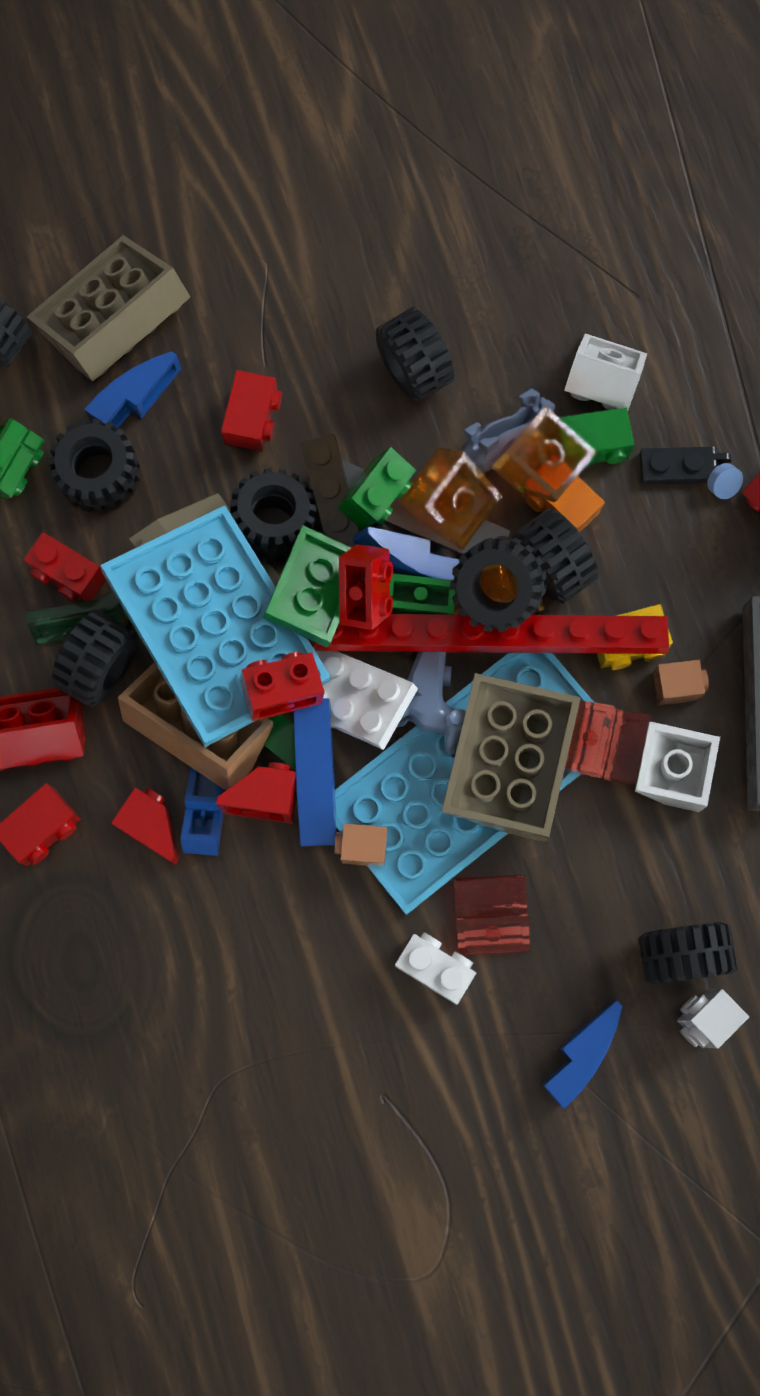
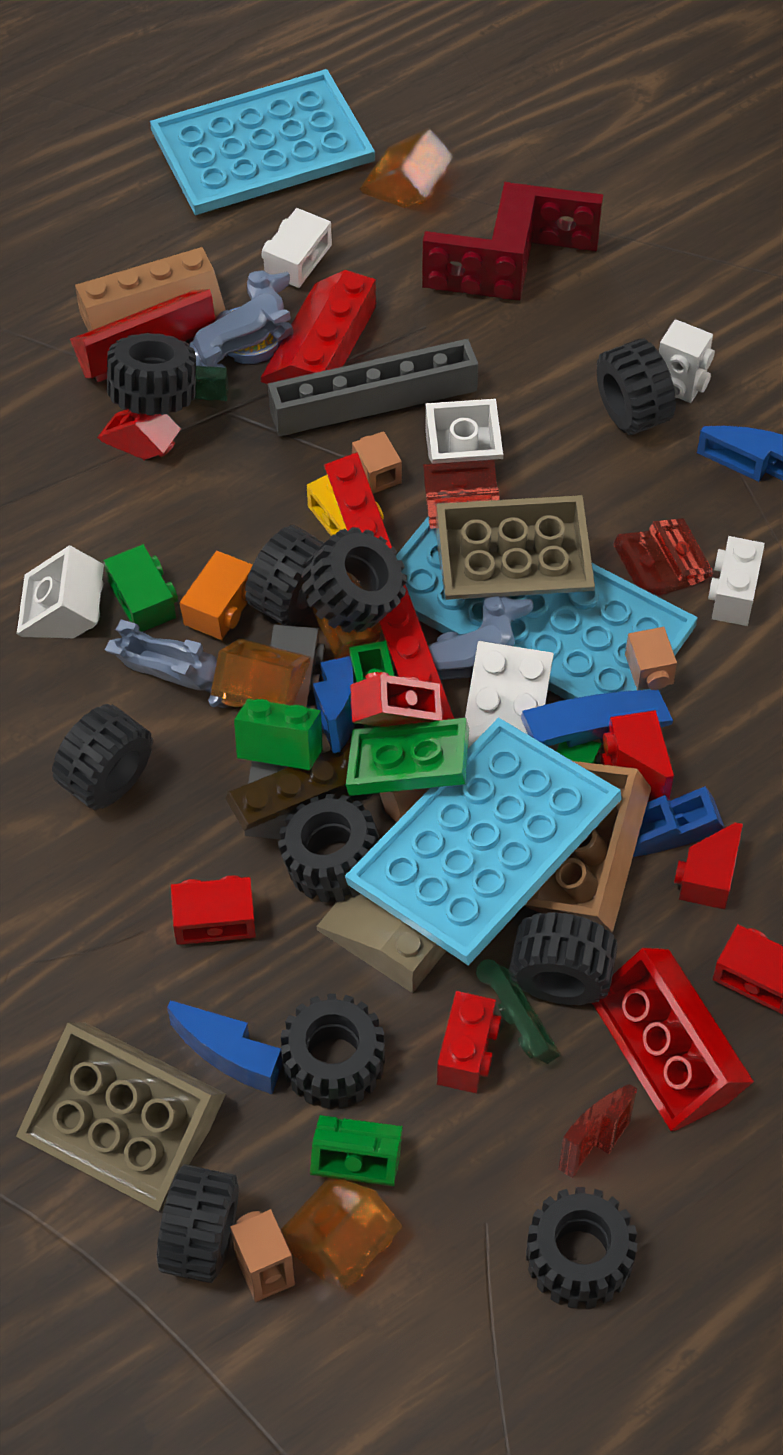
camera: 110 degrees left, 20 degrees down
red brick [240,652,325,721] -> none
clear orange slope [491,406,597,502] -> none
black hinge [639,447,732,485] -> none
light blue tile [707,463,743,499] -> none

